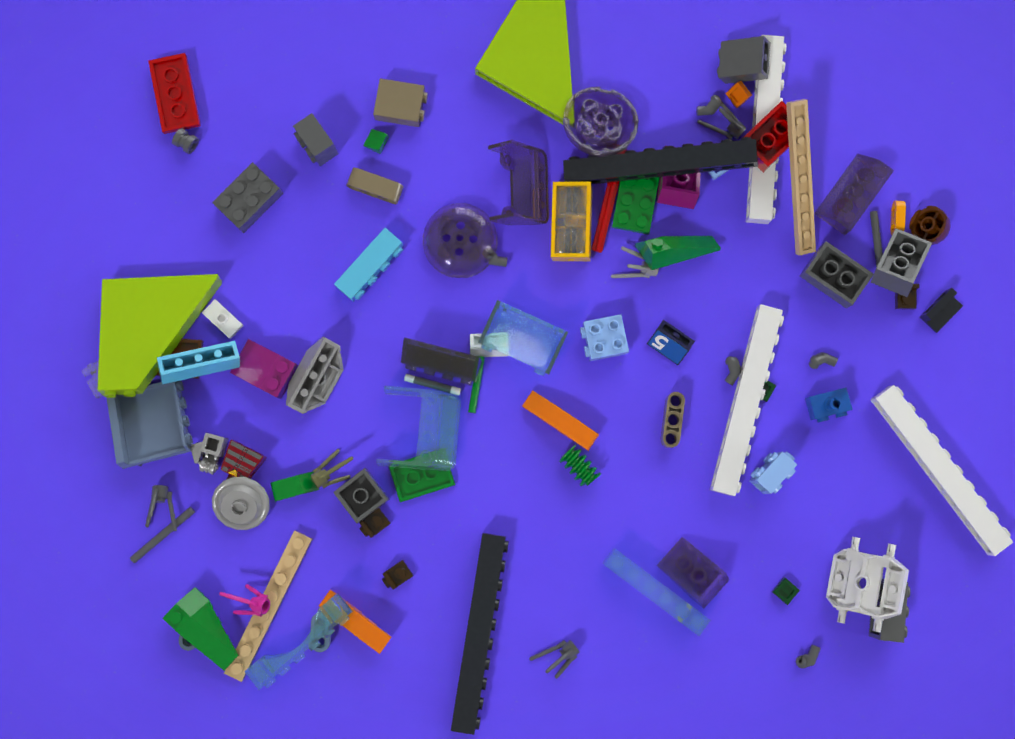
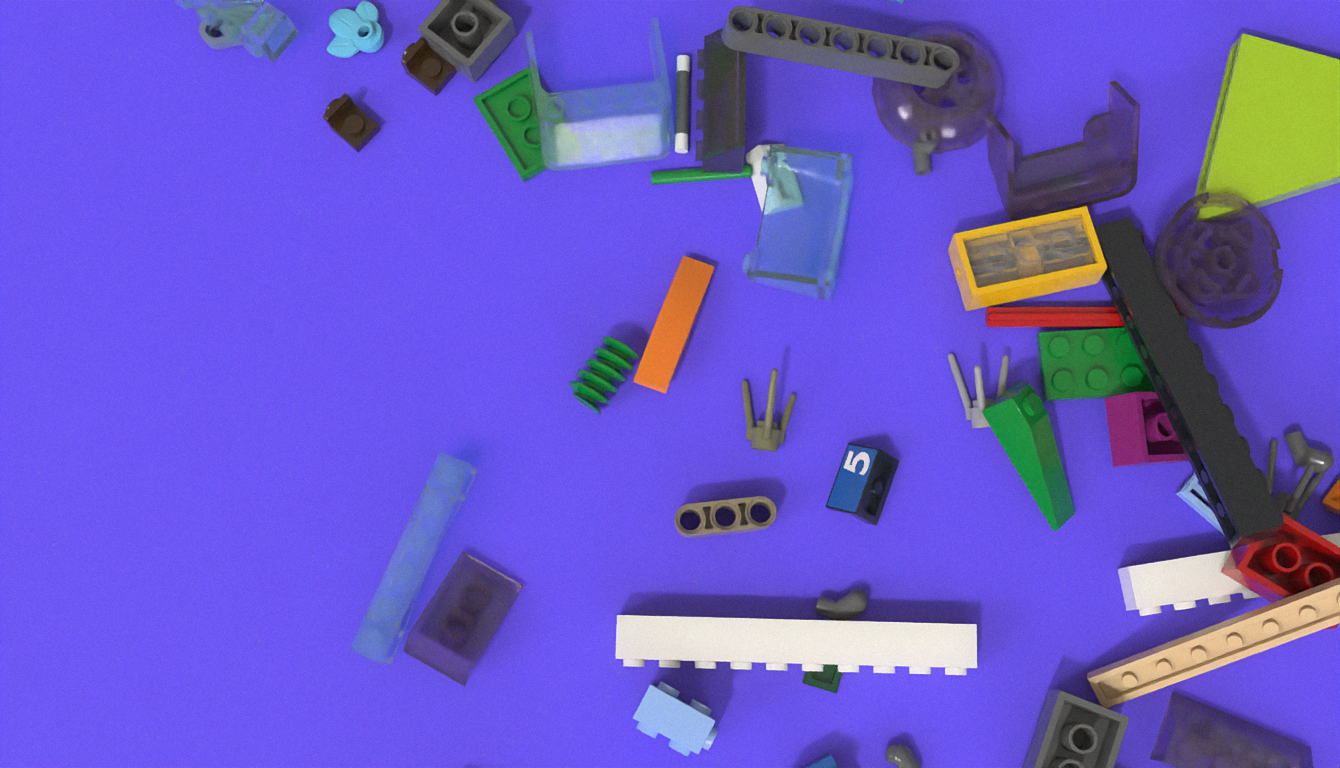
camera: 80 degrees right, 5 degrees down
orange slope [319,589,392,654] -> none
black brick [451,533,509,735] -> none
dark grey plant [529,640,580,679] -> none
light blue brick [580,314,629,361] -> none
none -> medium azure plate [326,0,384,58]
none -> dark grey beam [721,6,960,88]
none -> olive plant [741,368,796,452]

